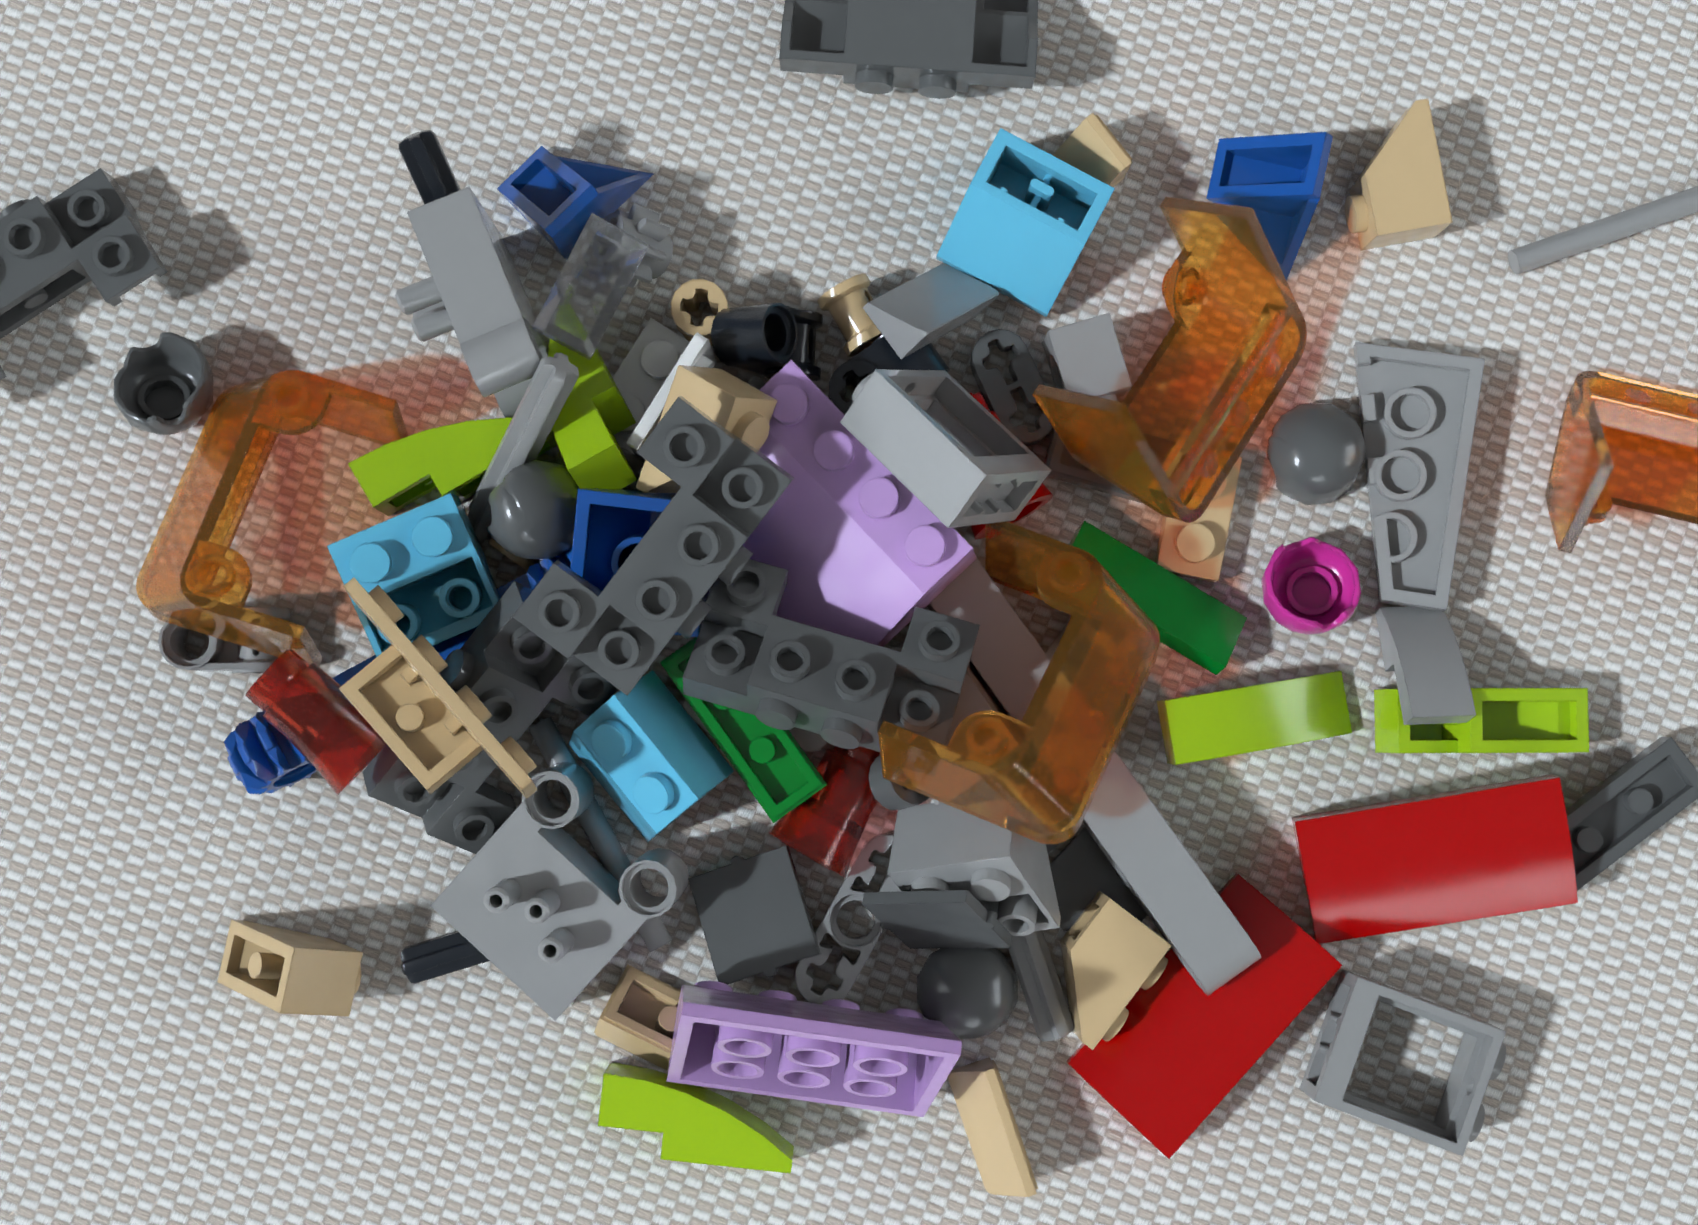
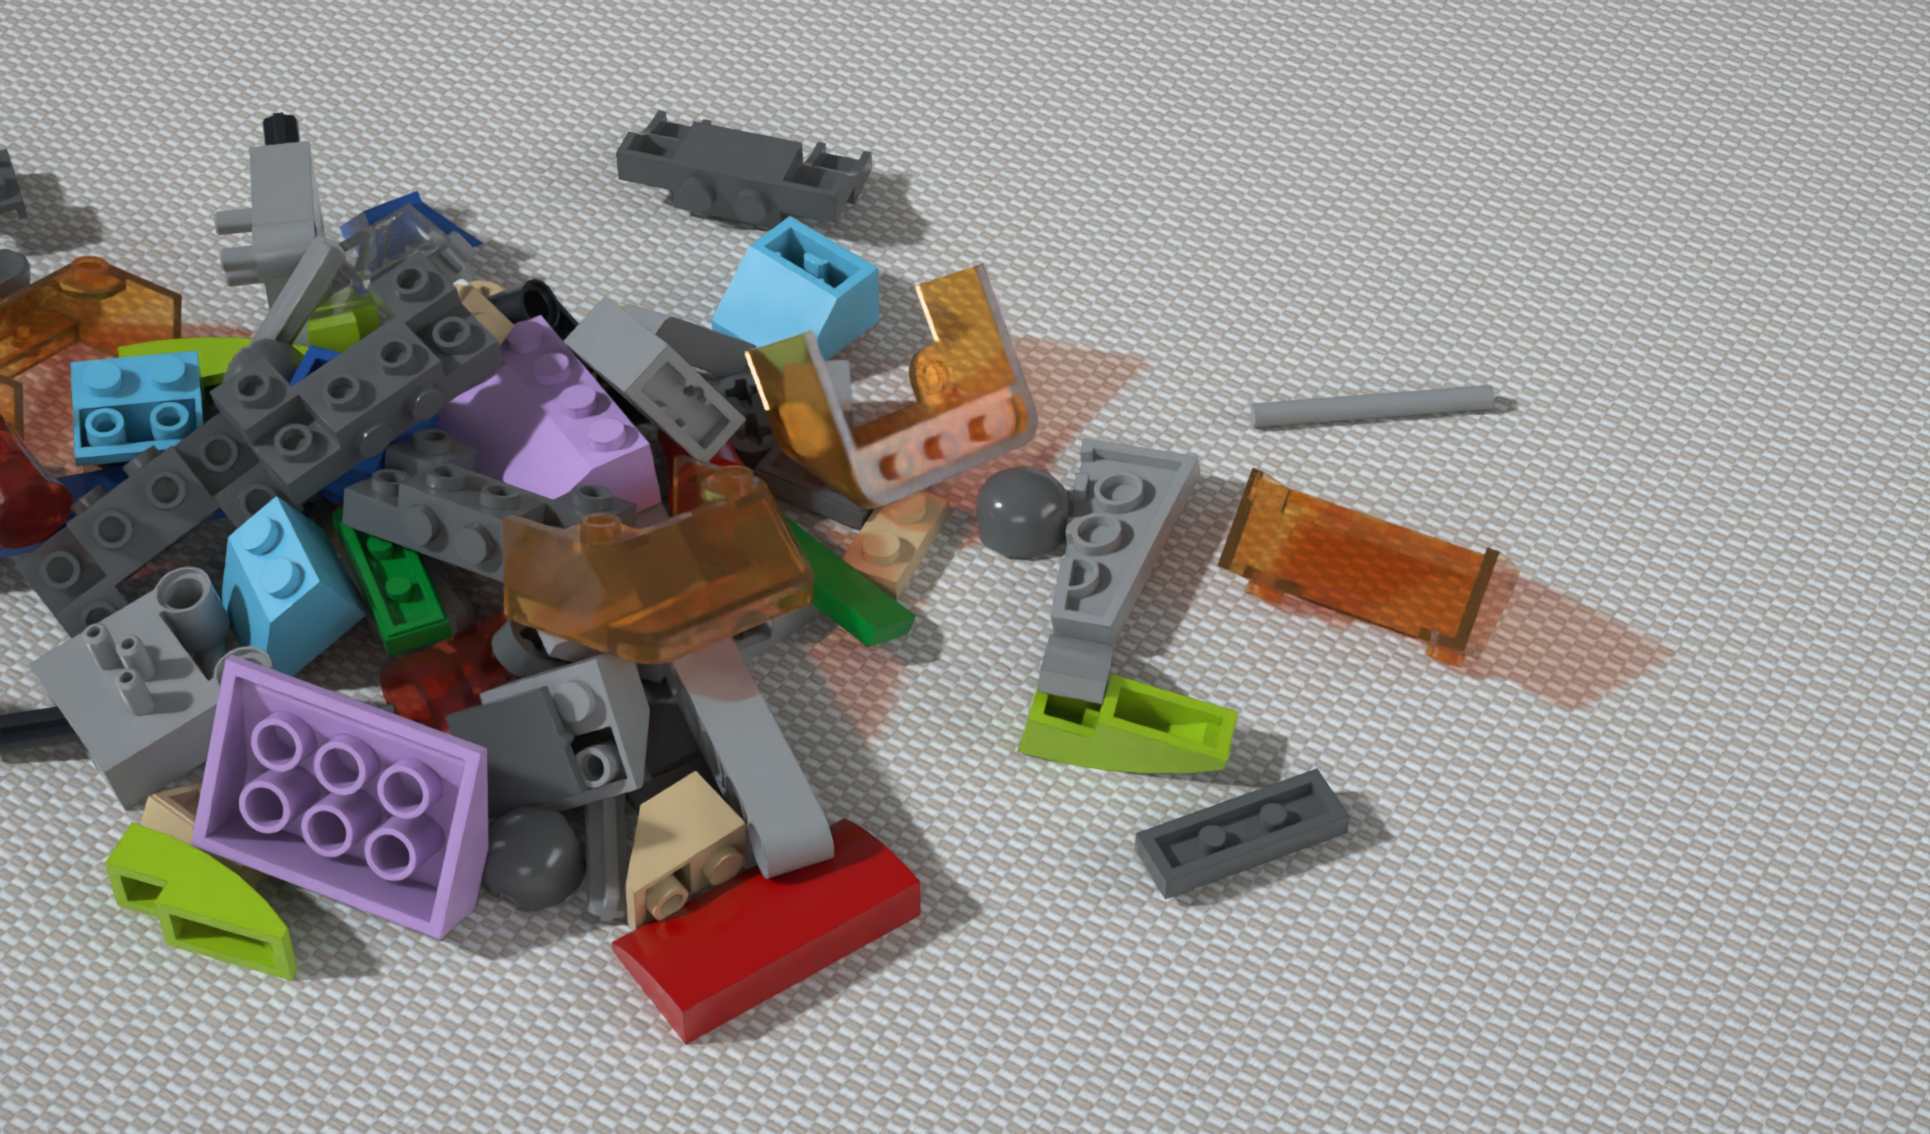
camera: 15 degrees right, 40 degrees down
tan bracket [339,577,537,799] -> none
tan slope [948,1057,1038,1197] -> none
tan slope [1054,113,1132,187] -> none
lime slope [1157,671,1352,765] -> none
blue slope [1206,132,1333,281] -> none
dark pink hair [1261,537,1361,635] -> none
red slope [1292,774,1578,944] -> none
light grey window [1300,969,1506,1156] -> none
tan slope [1345,98,1453,251] -> none

